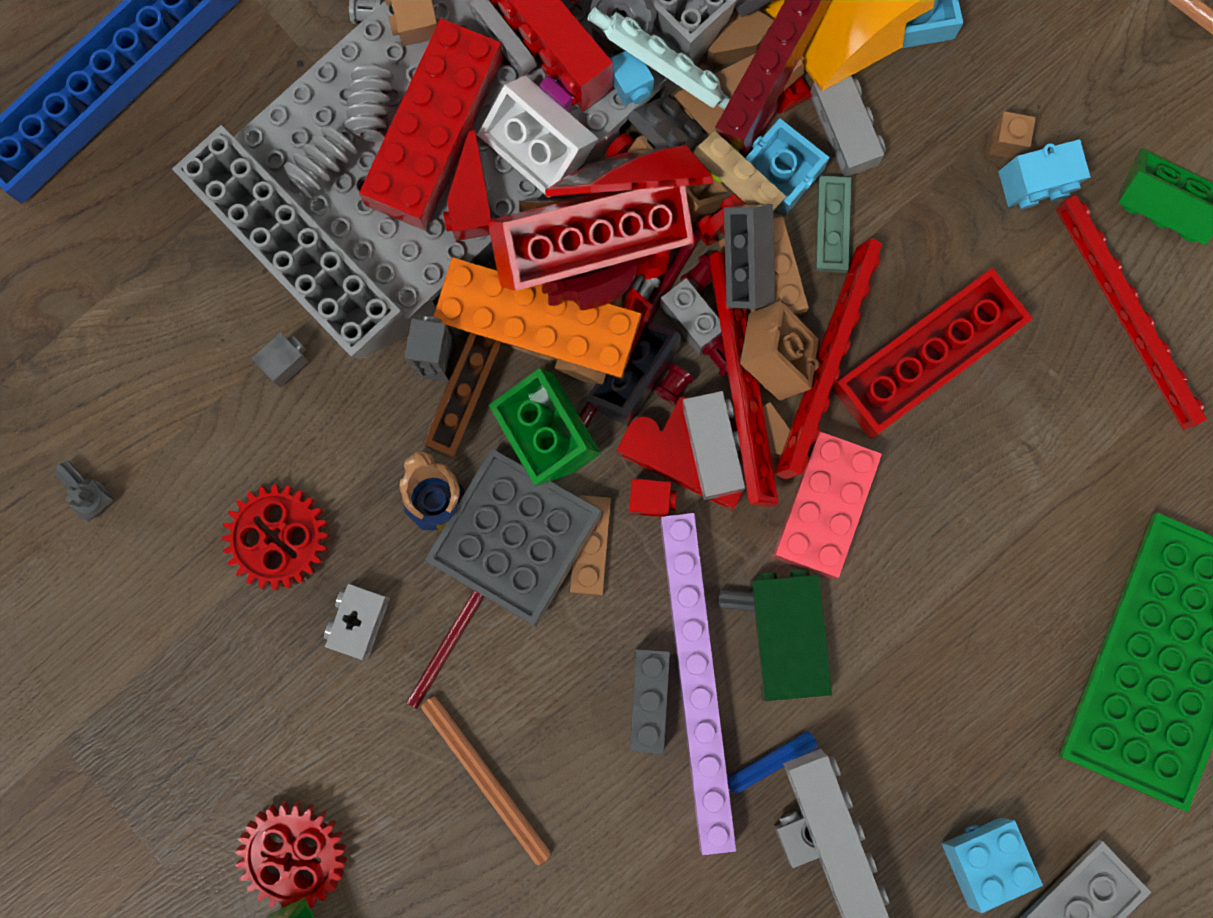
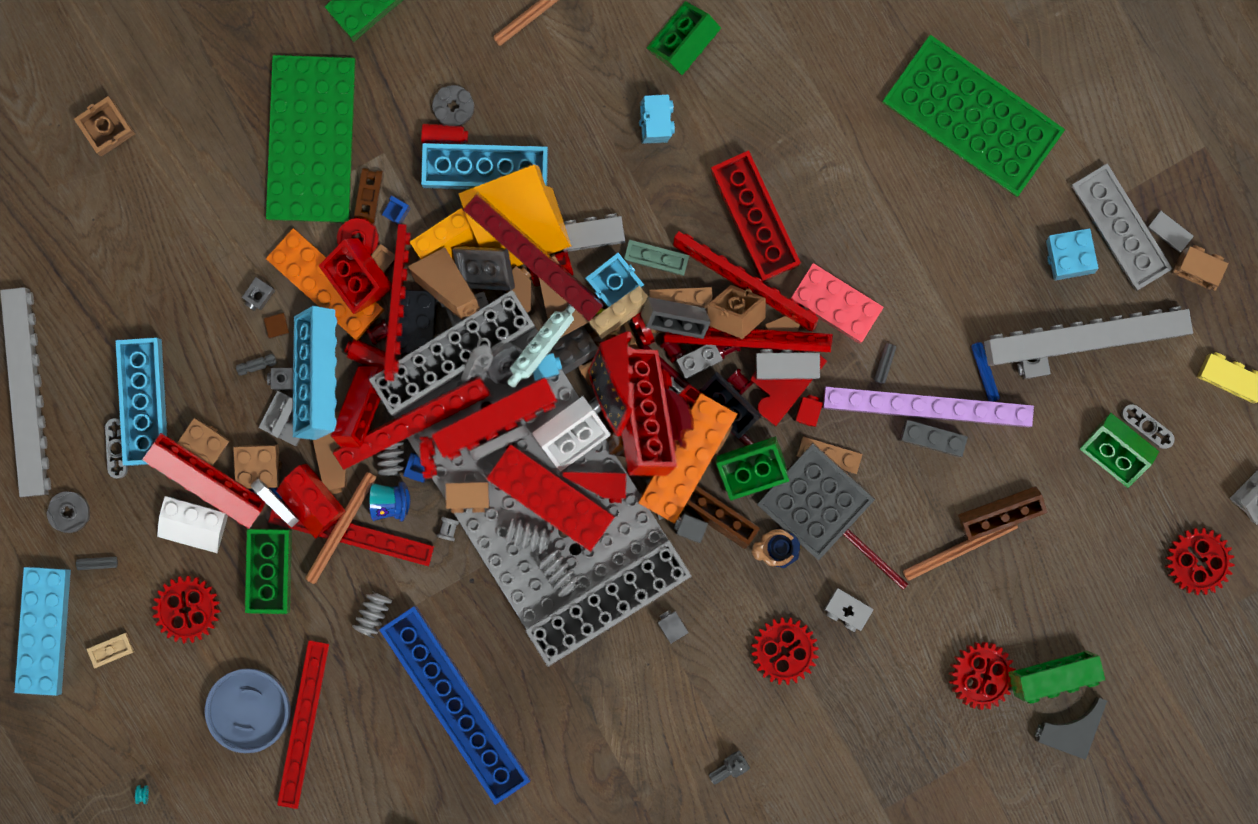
camera: 80 degrees left, 5 degrees up
magenta tile [540,76,572,113] -> none
red tile [606,133,635,158] -> none
dark green panel [750,569,832,701] -> none
medium nougat brick [989,111,1036,159] -> none
red plate [1056,195,1207,430] -> none
none -> reddish brown brick [958,486,1048,541]

